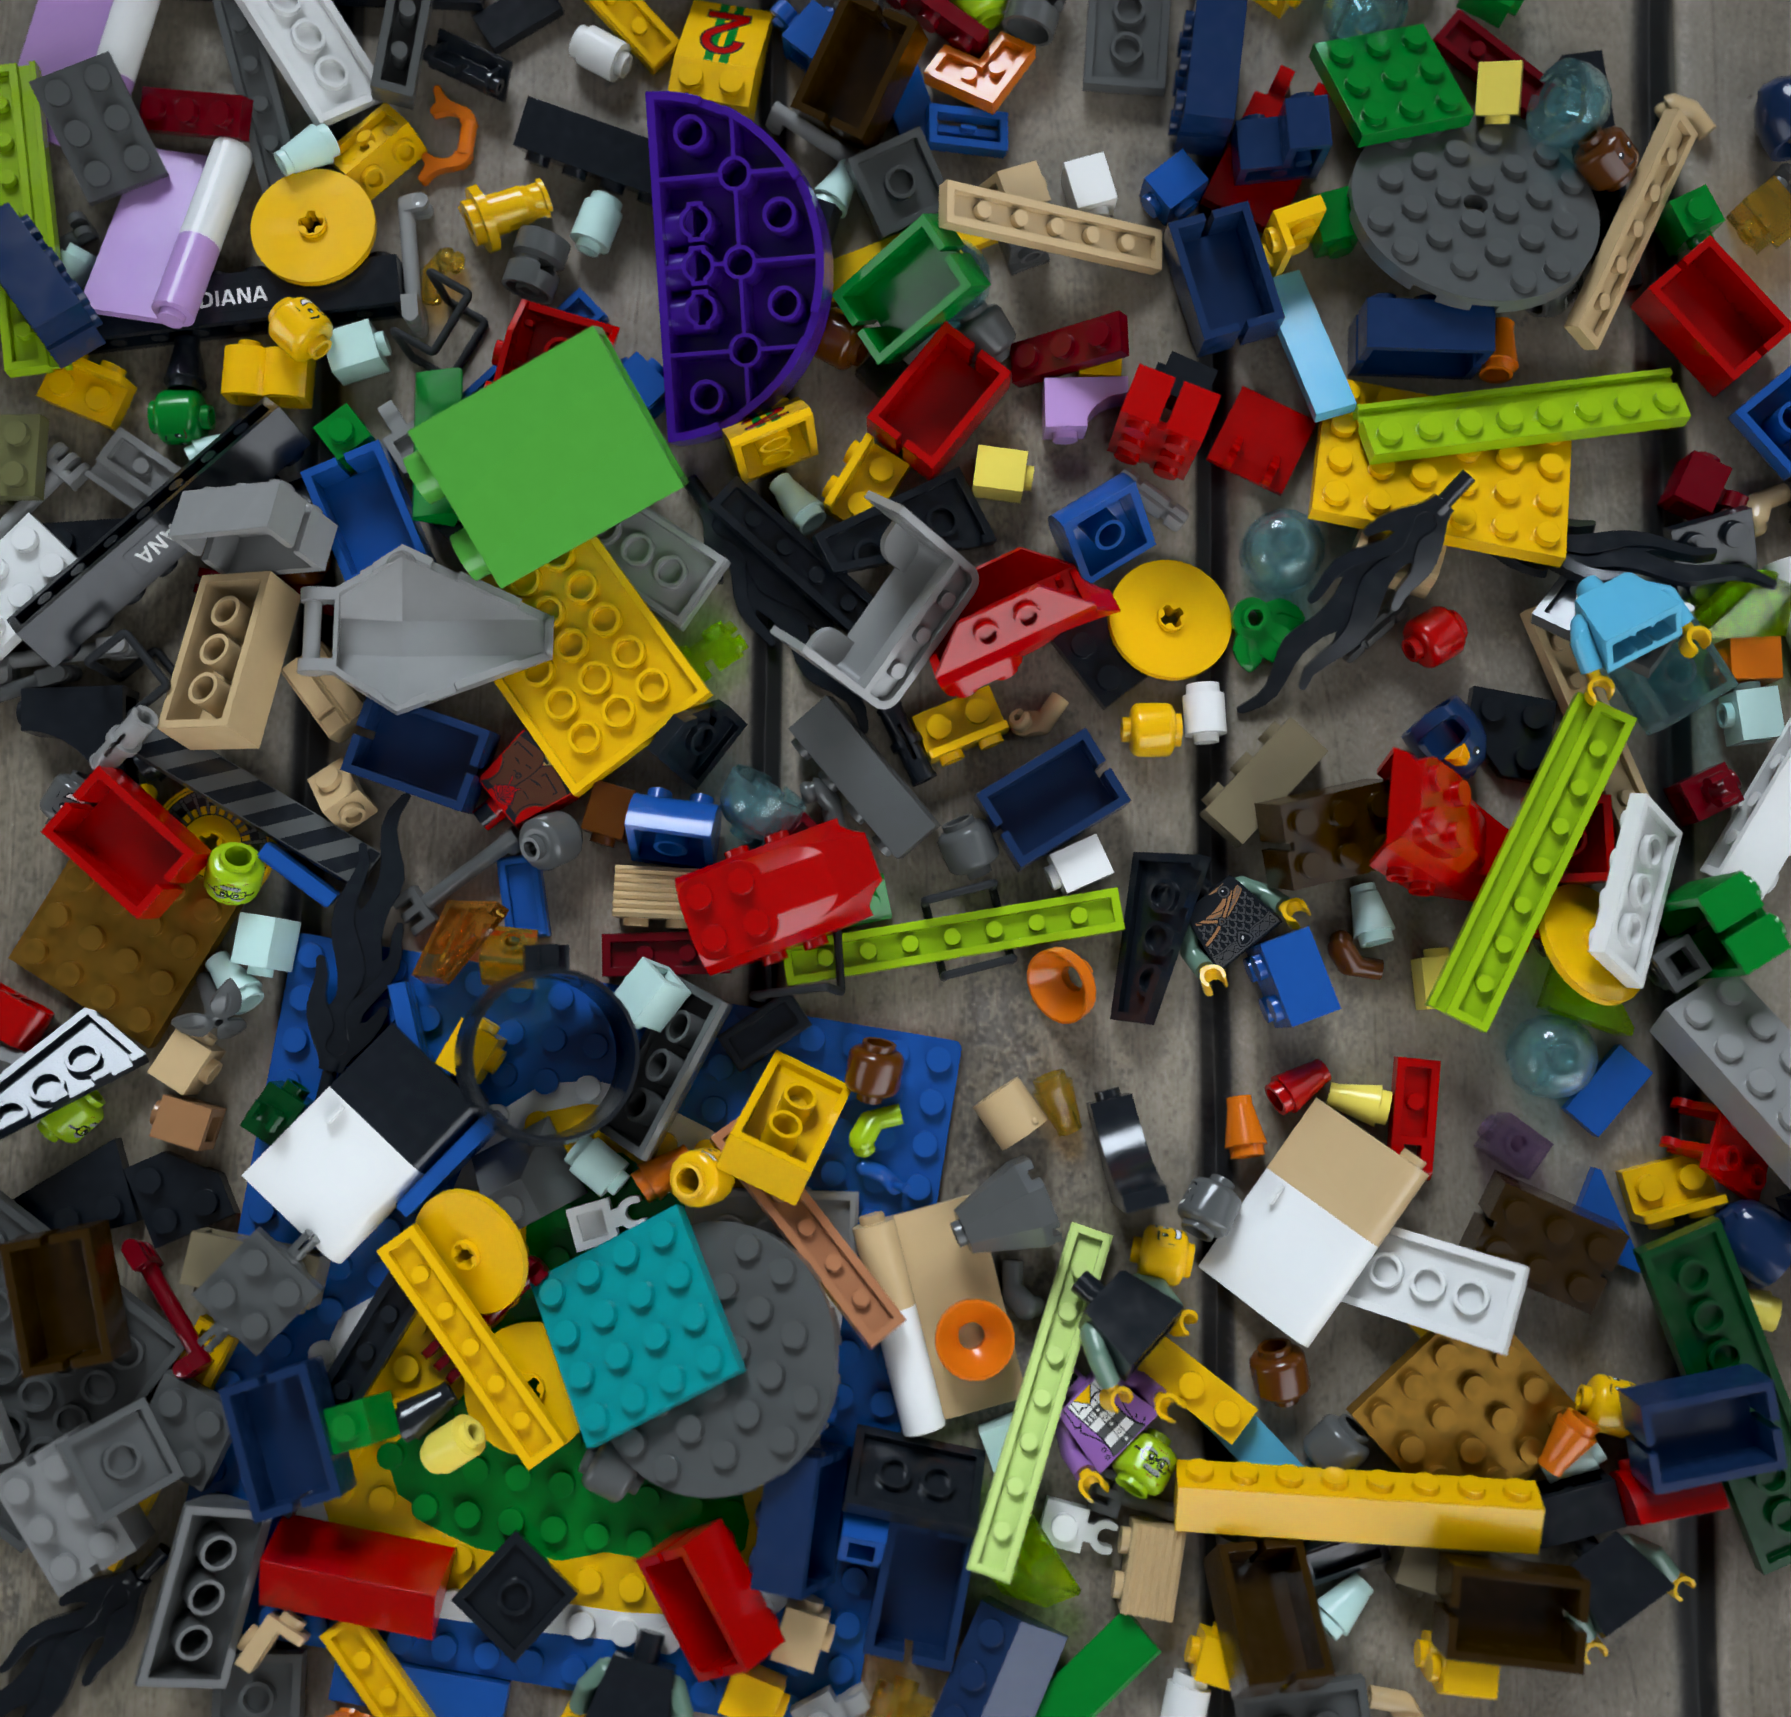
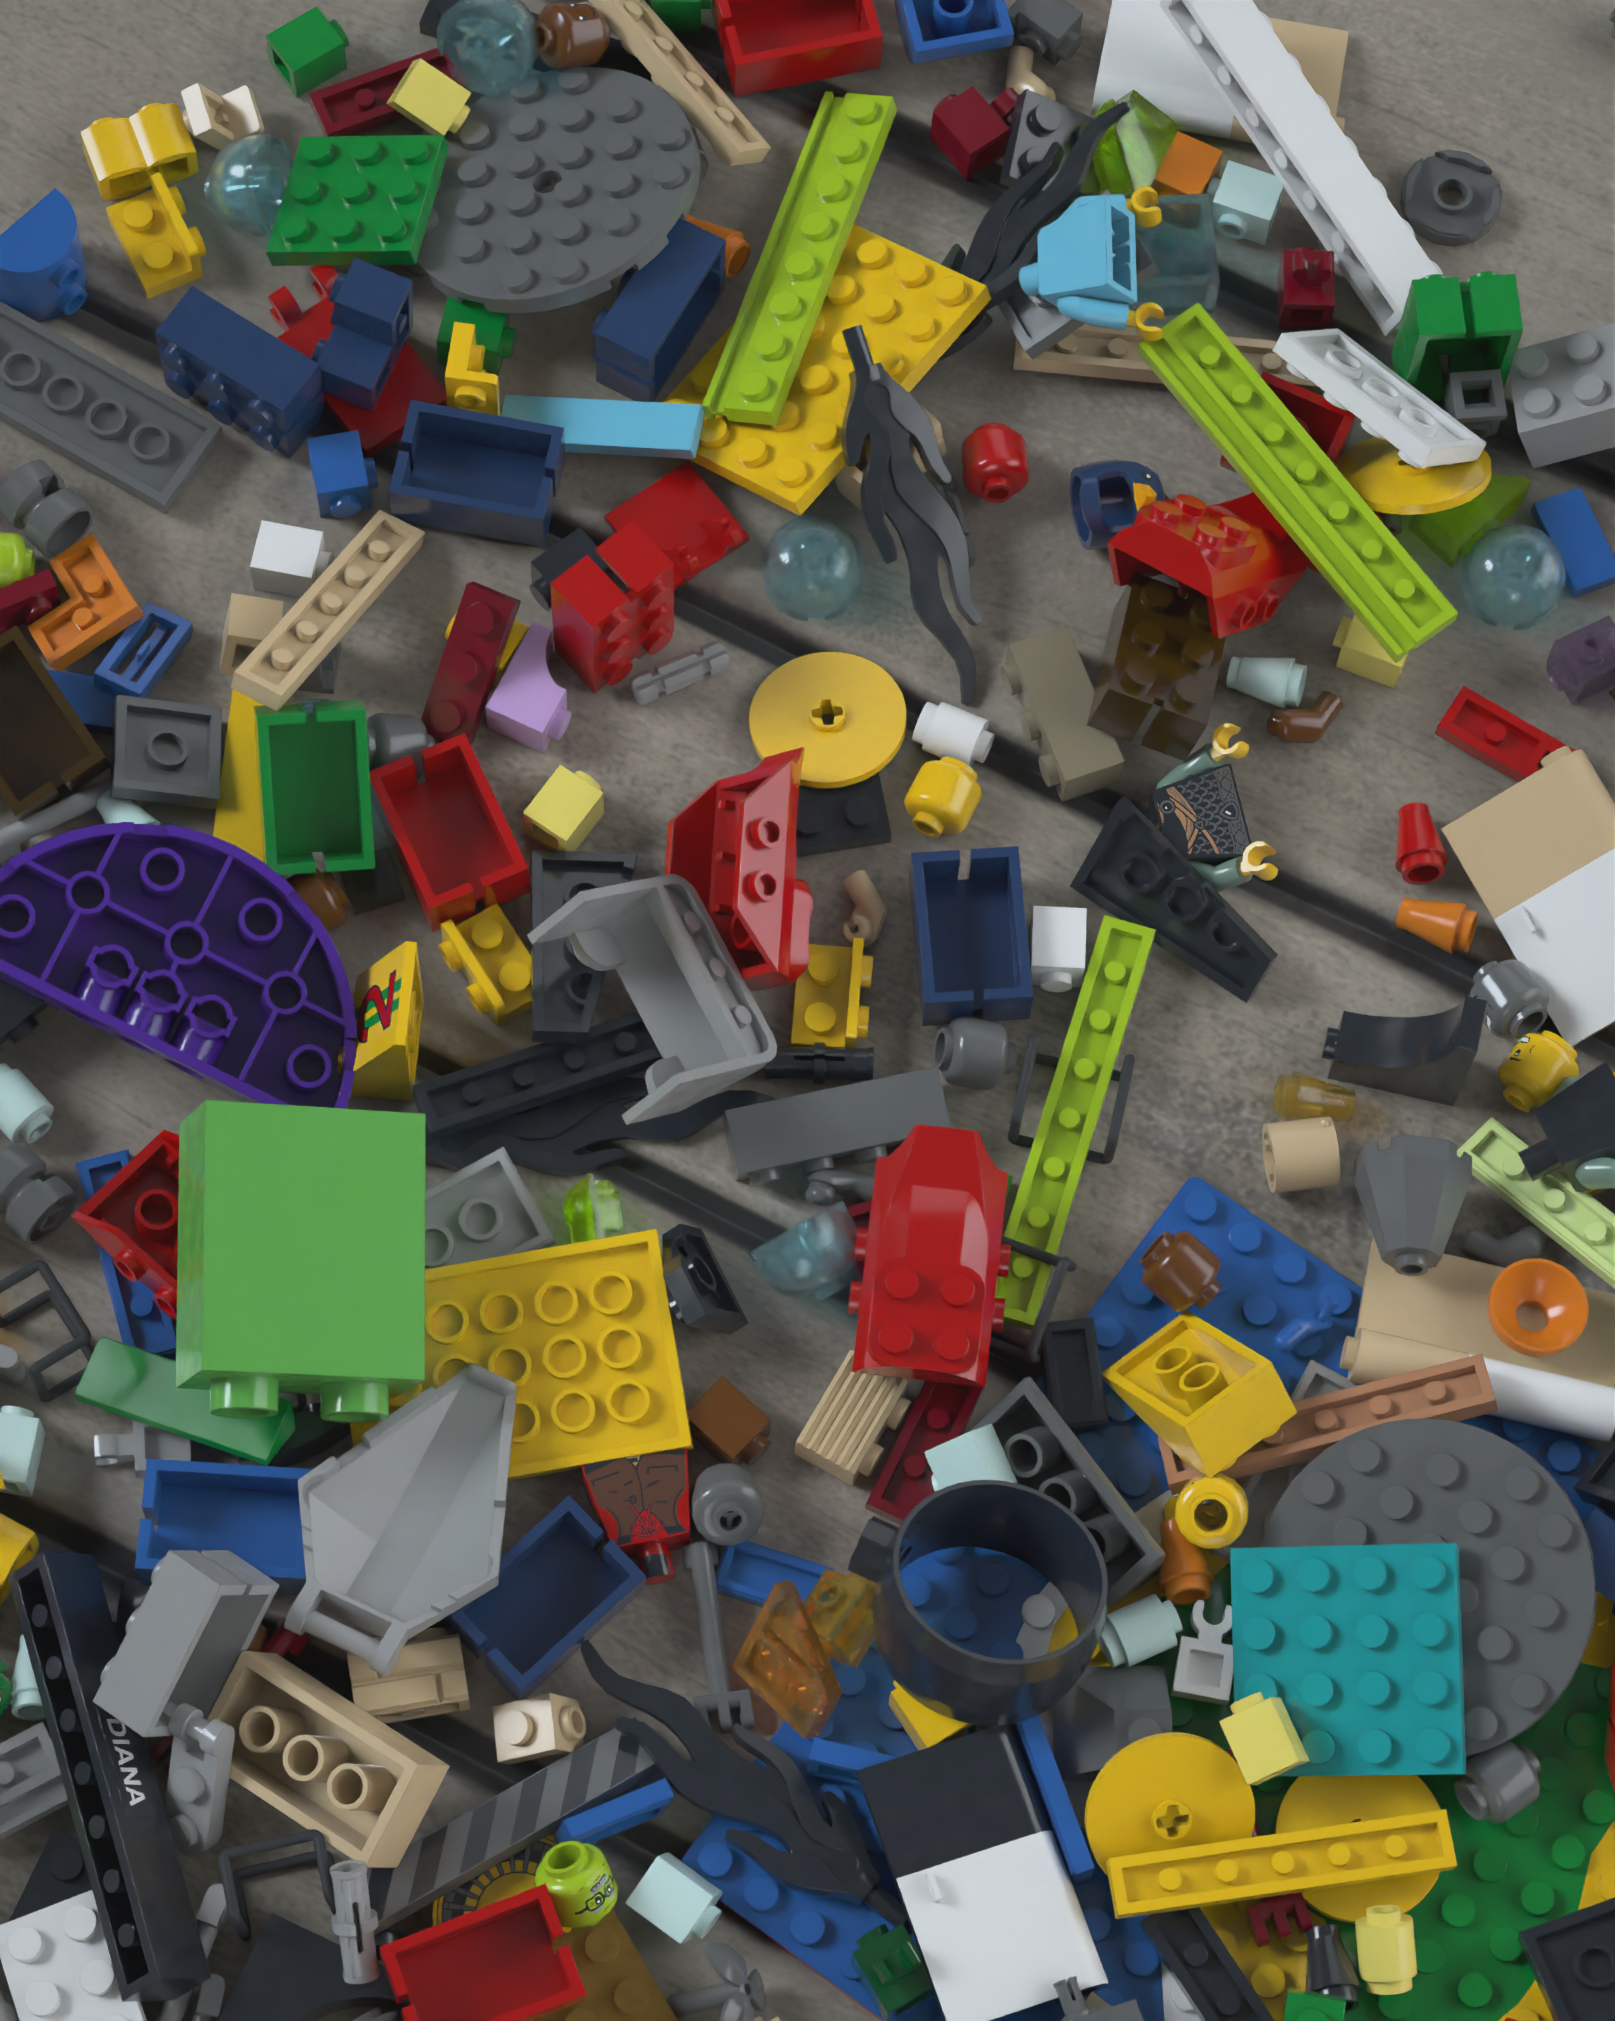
camera: 70 degrees left, 15 degrees down
light aqua cone [205,951,264,1015] -> none
green brick [313,403,377,475] -> none
blue brick [624,787,722,869] -> none
light aqua cone [769,473,826,536] -> none
lime arm [849,1103,904,1158] -> none
orange piece [1027,947,1096,1024] -> none
blue brick [1048,472,1156,584] -> none
green plate [1230,597,1305,673] -> none
blue brick [1243,926,1341,1028] -> none
light yellow cone [1326,1082,1393,1127] -> none
black plate [1467,686,1557,784] -> none
none -> light grey plate [164,1703,235,1857]
none -> light yellow brick [1219,1692,1310,1785]

